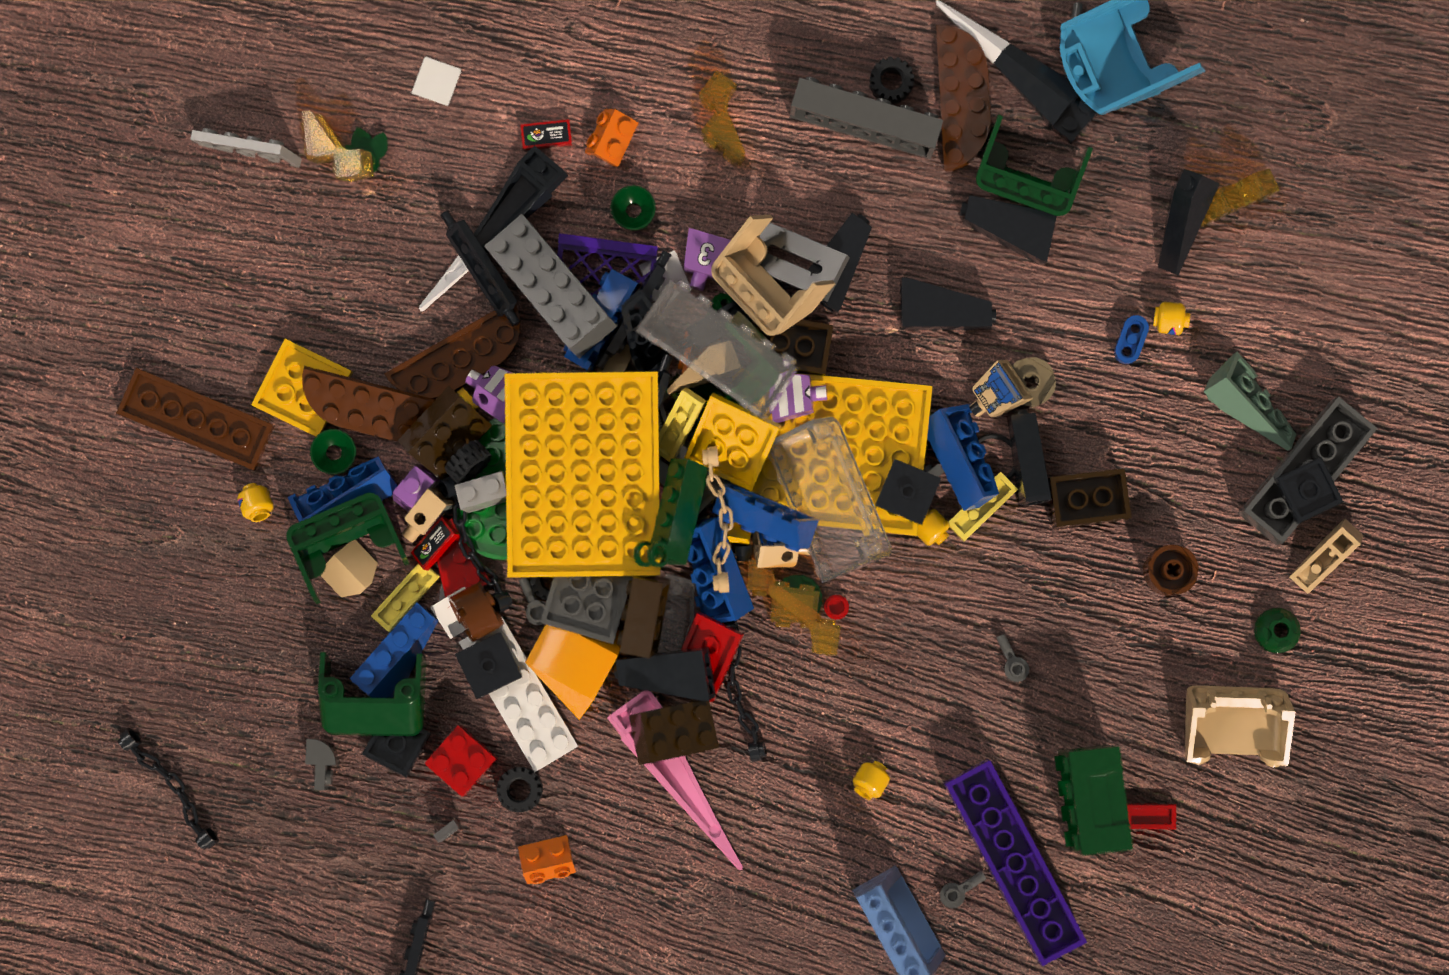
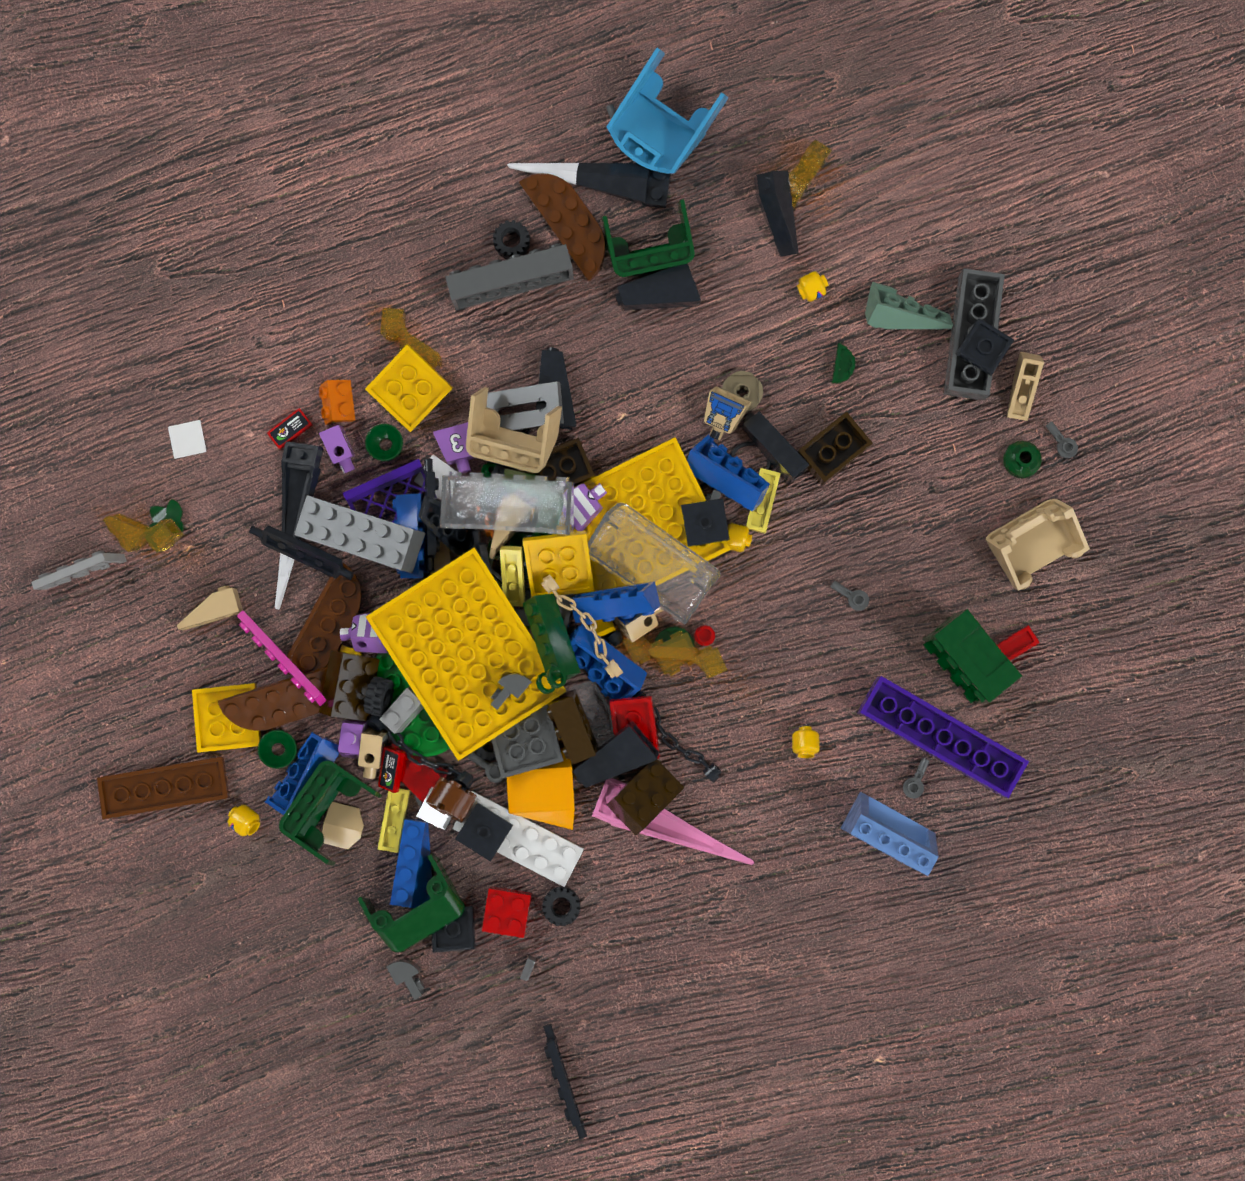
camera: 30 degrees left, 0 degrees up
black piece [118,728,219,850] -> none
orange bracket [518,835,576,884] -> none
black slope [900,277,996,330] -> none
blue plate [1114,315,1149,364] -> none
reddish brown brick [1143,545,1199,596] -> none
none -> tan slope [177,585,243,631]
none -> dark pink plate [237,611,327,706]
none -> medium lavender torso [319,425,355,474]
none -> yellow plate [365,344,454,432]
none -> dark grey brick [490,673,532,710]
none -> dark green plate [831,343,855,385]
none -> dark grey plate [1046,421,1078,458]

